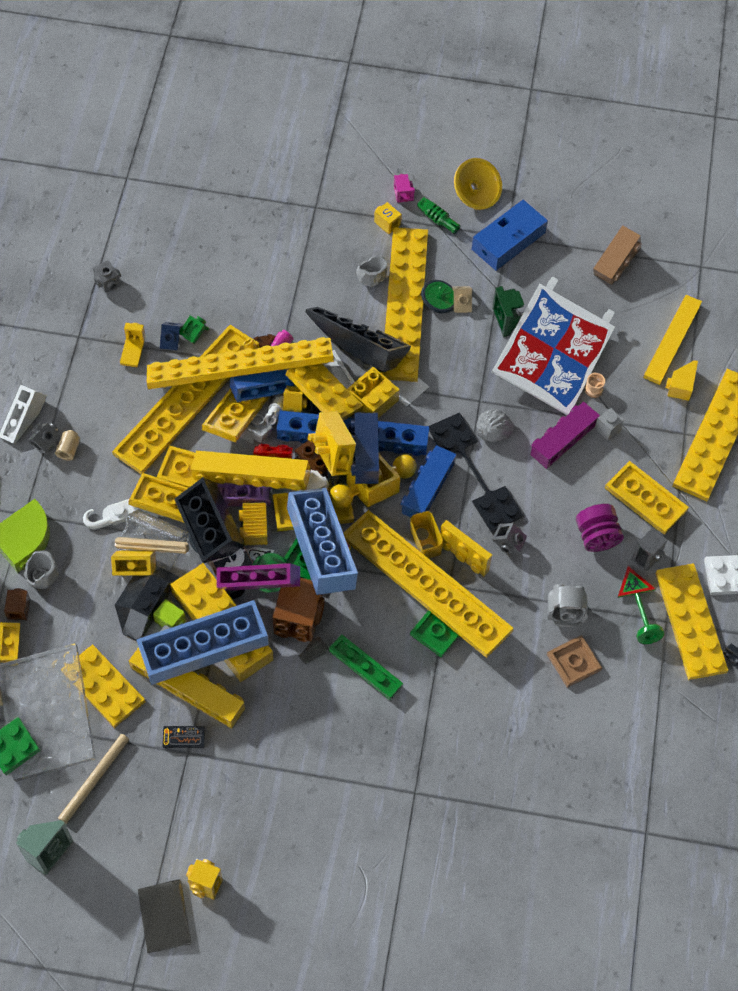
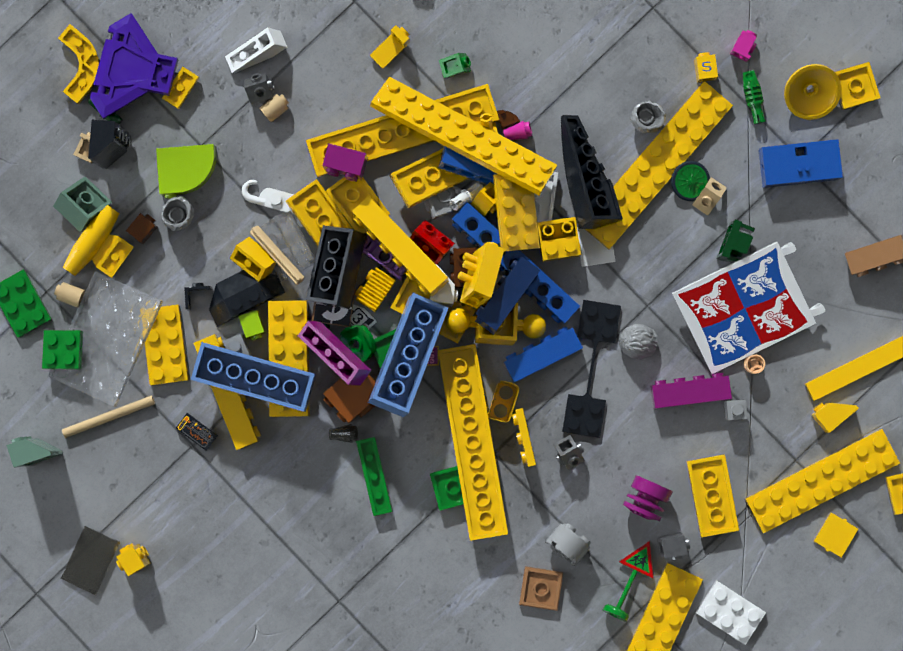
camera: 45 degrees right, 25 degrees up
dark blue bracket [159,322,183,351] -> none
none -> black bracket [184,283,213,310]
none -> magenta brick [322,143,368,182]
none -> yellow plate [835,62,880,110]

